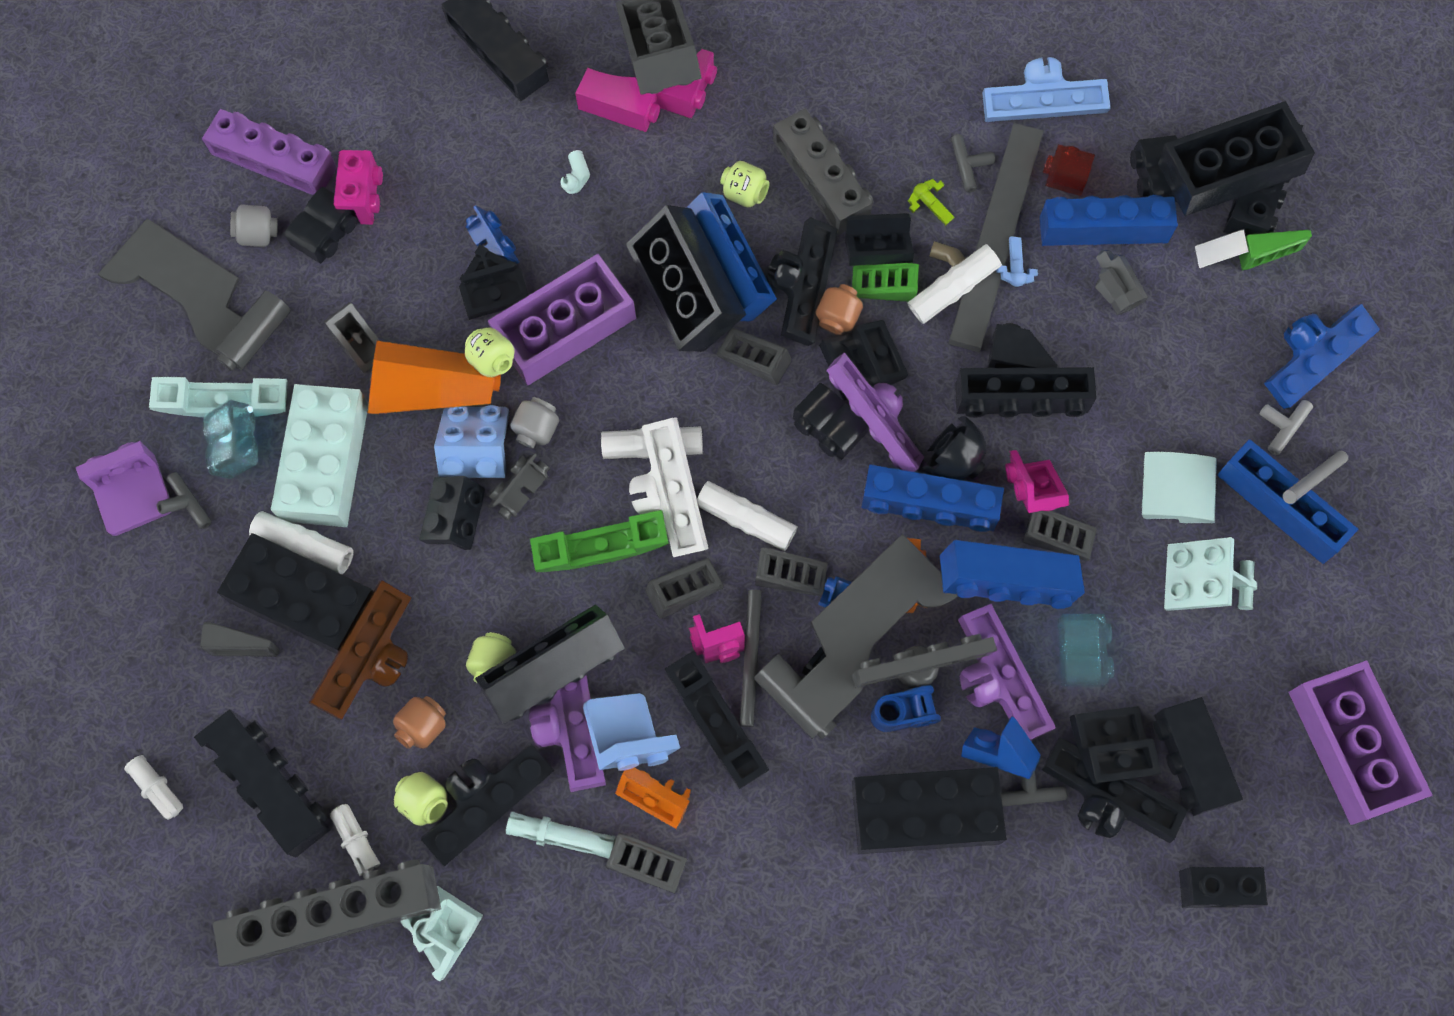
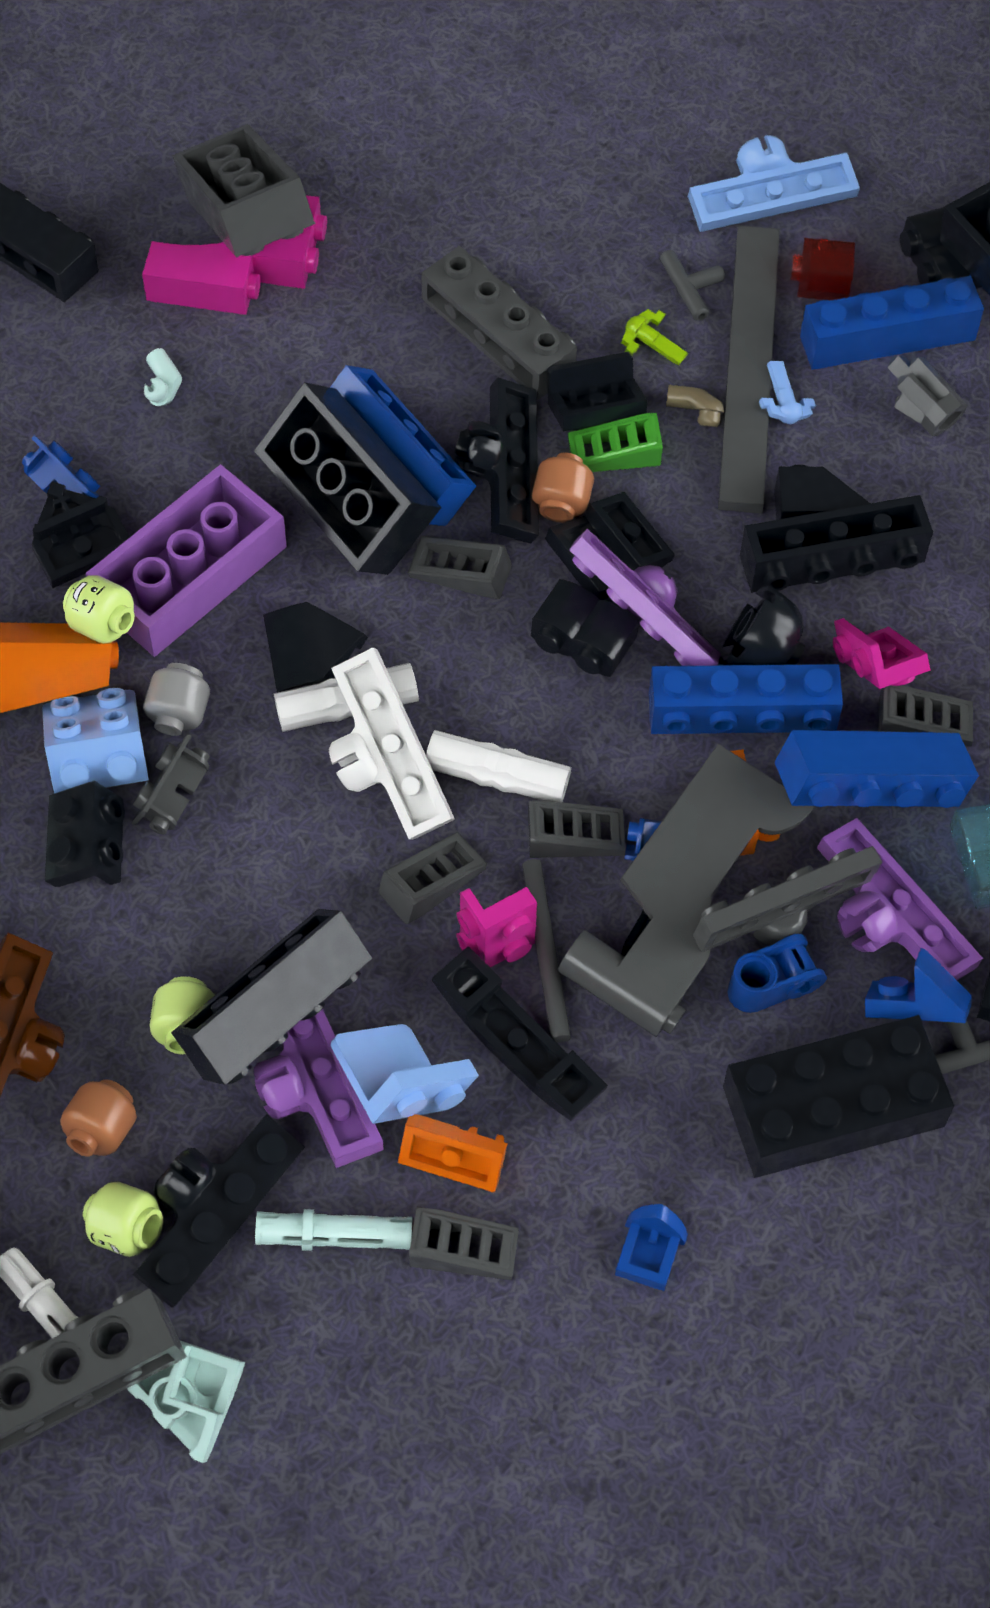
camera: 15 degrees left, 10 degrees down
bright green slope [530,510,669,572] -> none
yellowish green head [720,161,769,207] -> none
white axle [907,244,1002,324] -> none
none -> black slope [263,602,368,693]
none -> blue tile [615,1204,688,1291]

